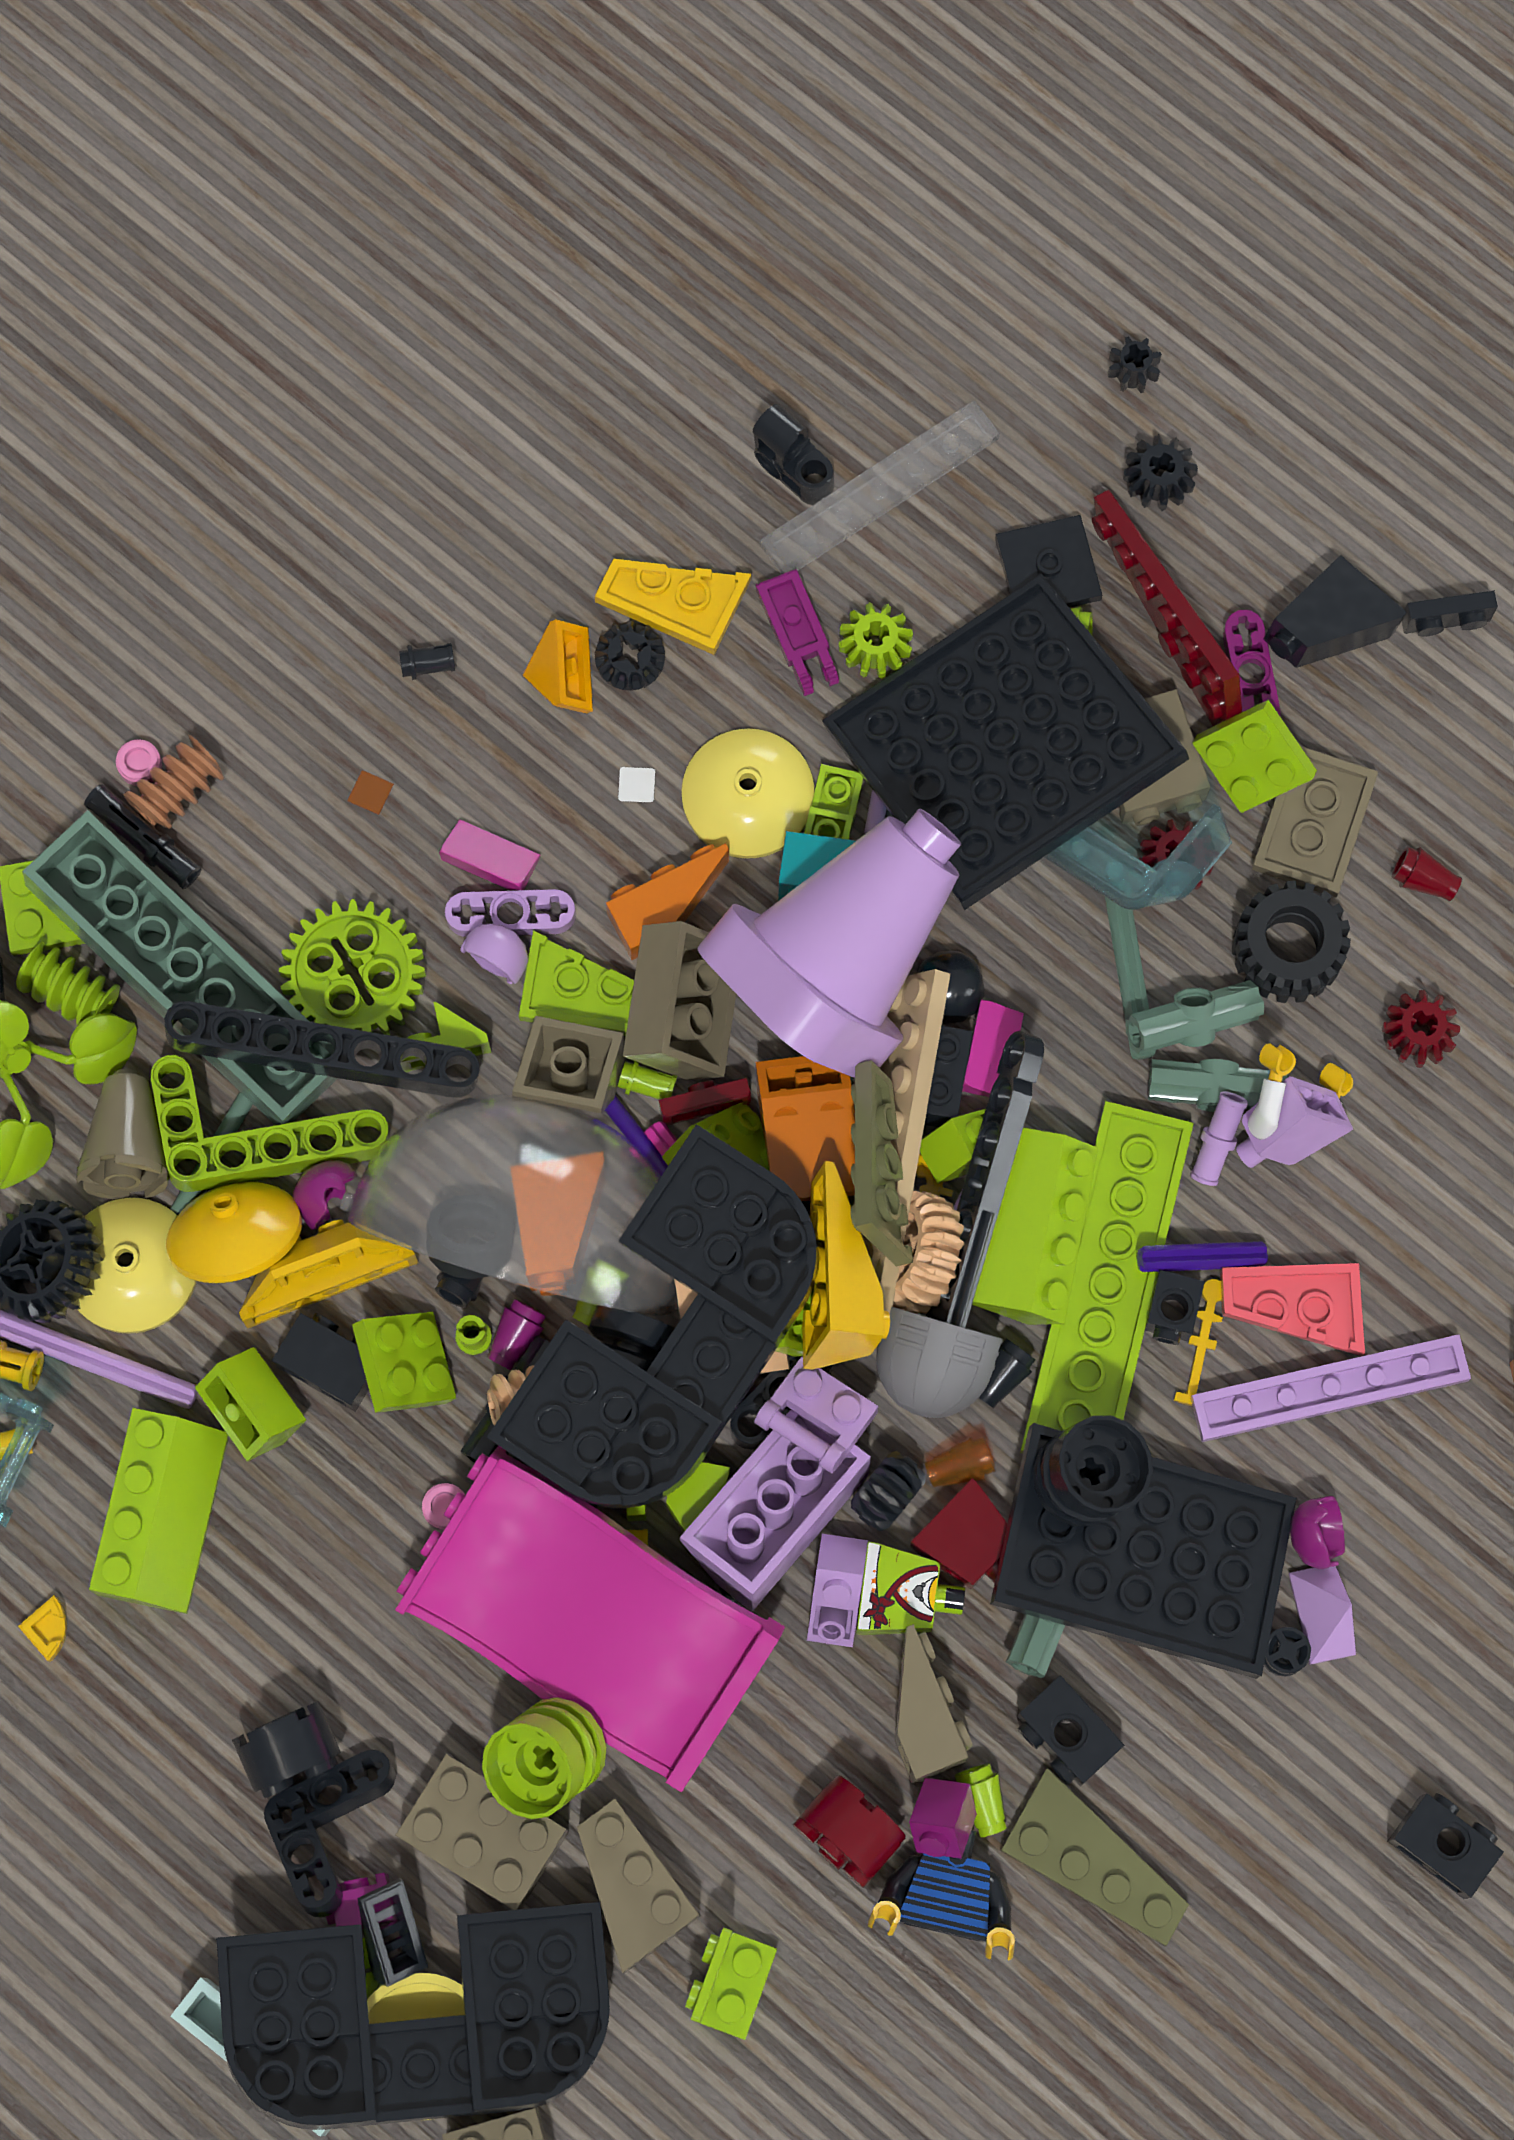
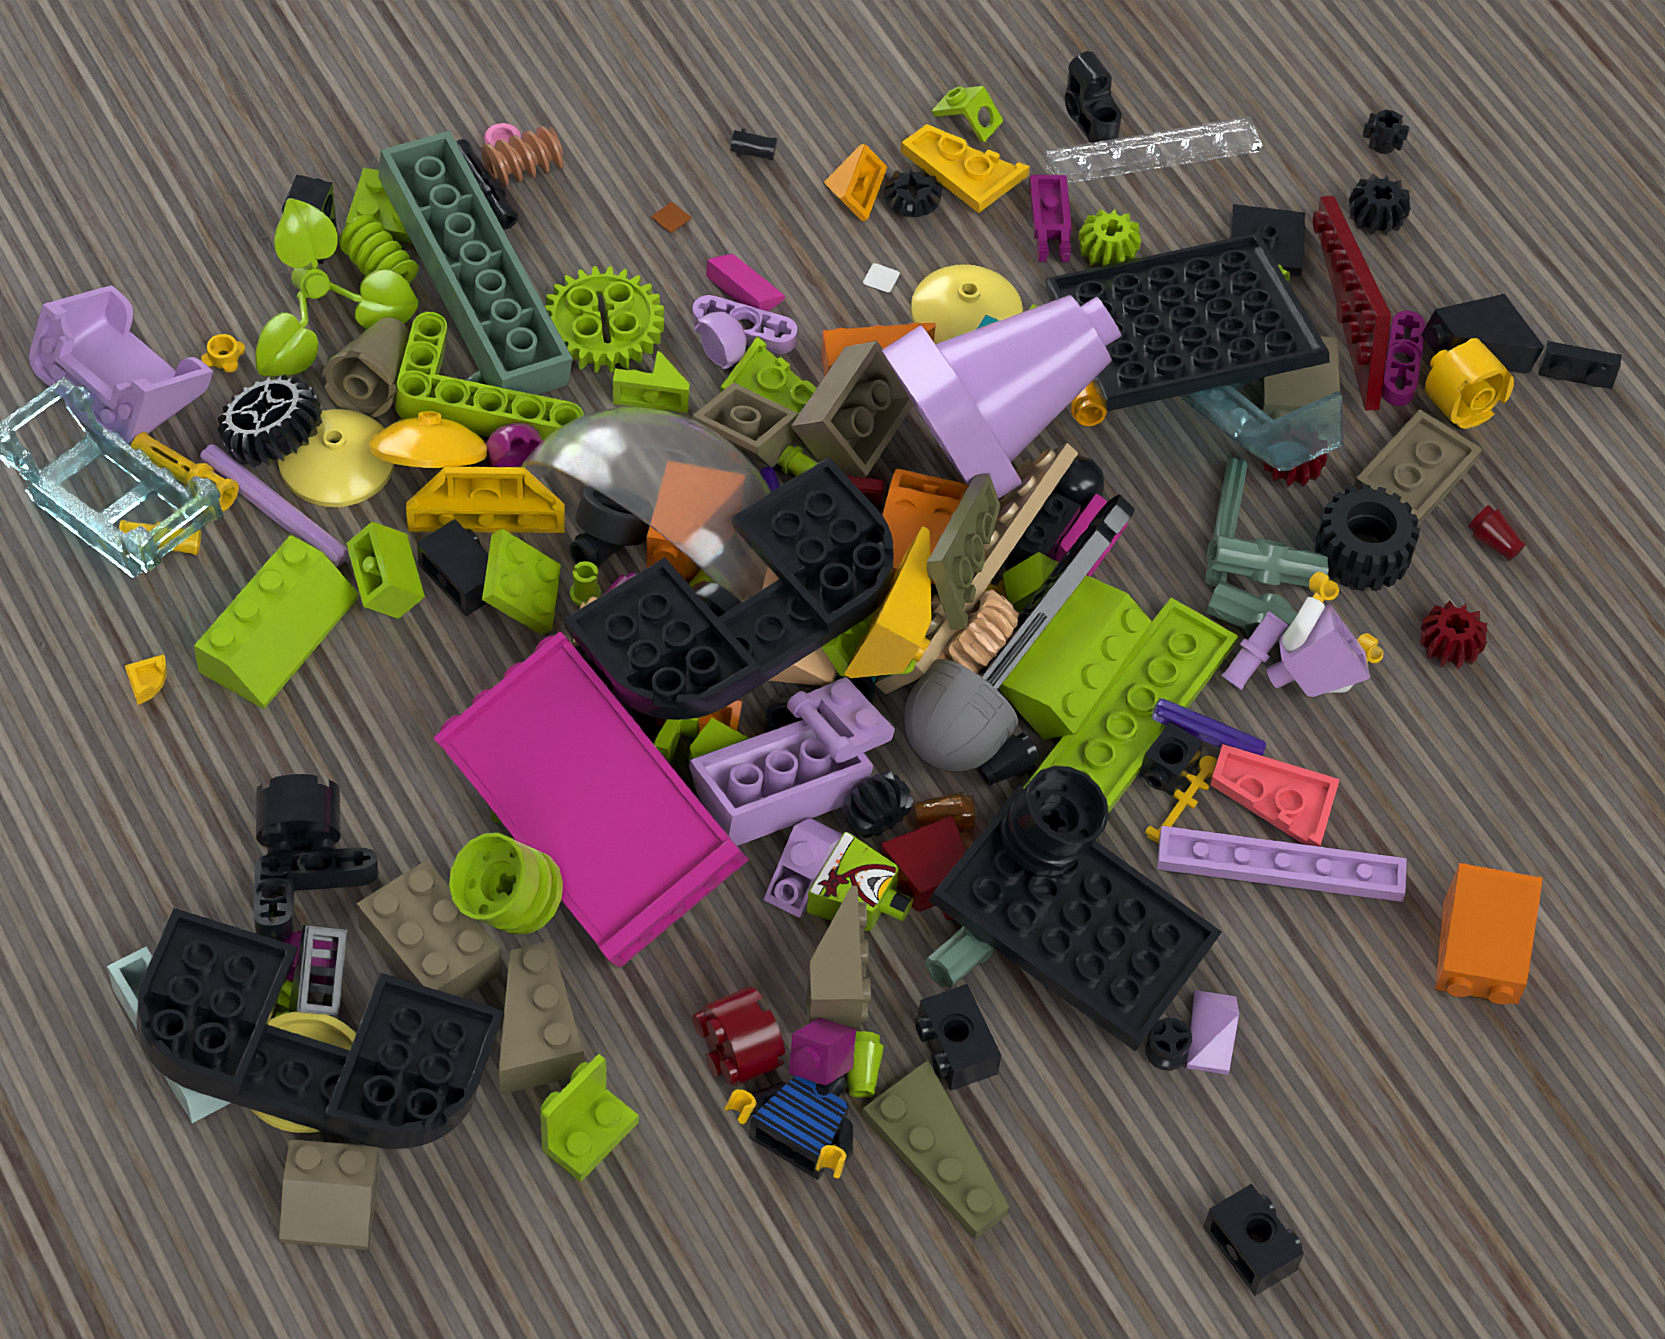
camera: 15 degrees right, 20 degrees down
black beam [164,1001,479,1098] -> none
lime plate [1192,700,1317,813] -> none
magenta hair [1290,1496,1345,1569] -> none
none -> lime bracket [931,86,1003,142]
none -> yellow brick [1424,338,1514,429]

